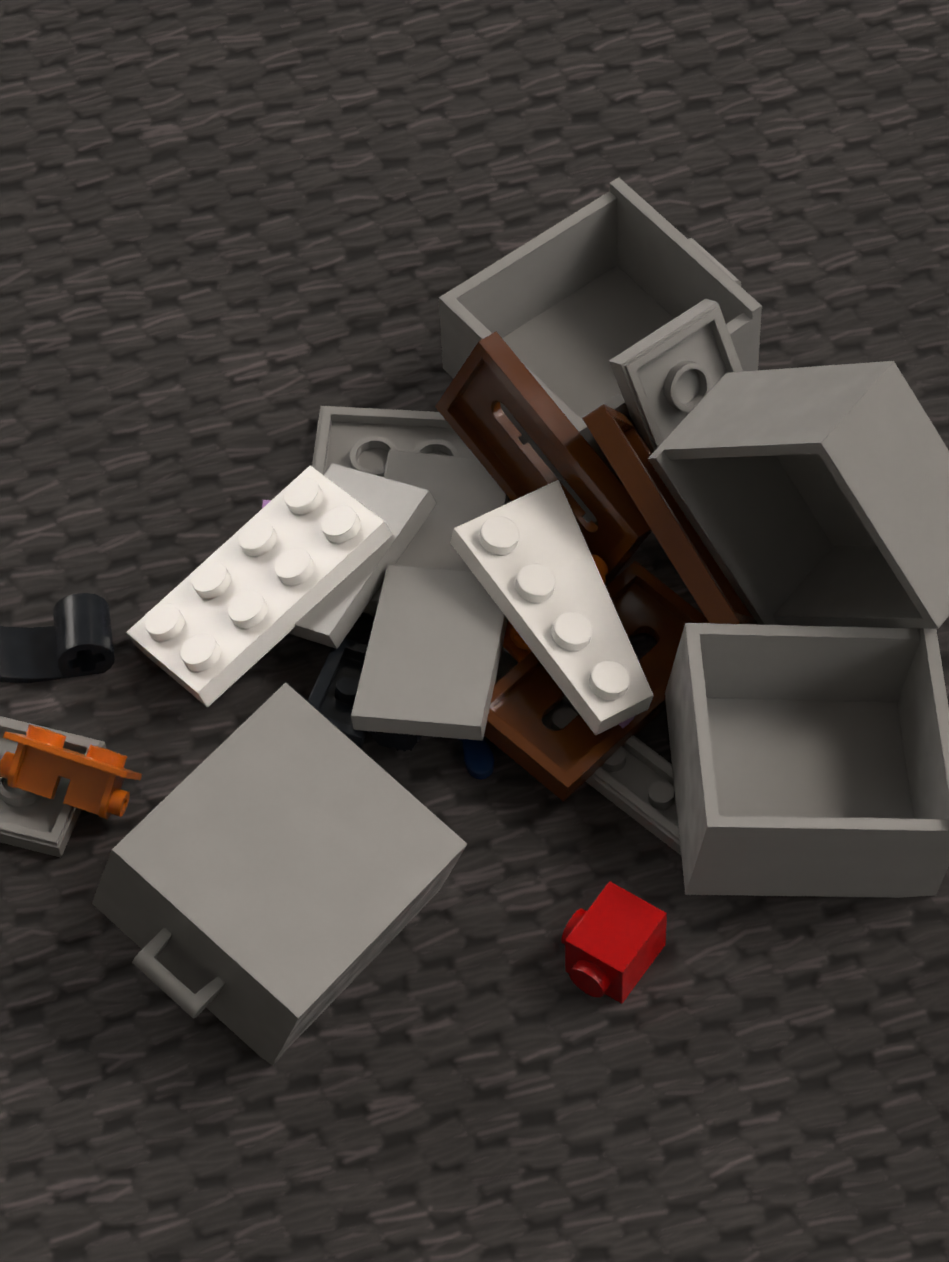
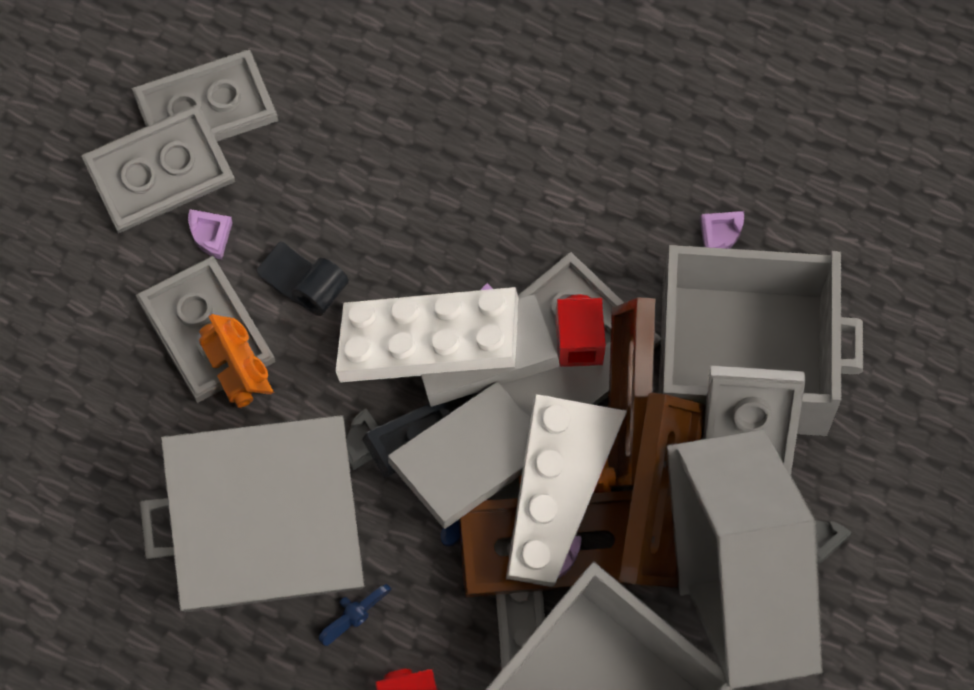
camera: 40 degrees right, 10 degrees up
none -> dark blue piece [319,584,392,646]
none -> red brick [555,294,606,367]
none -> lavender tile [700,211,744,249]

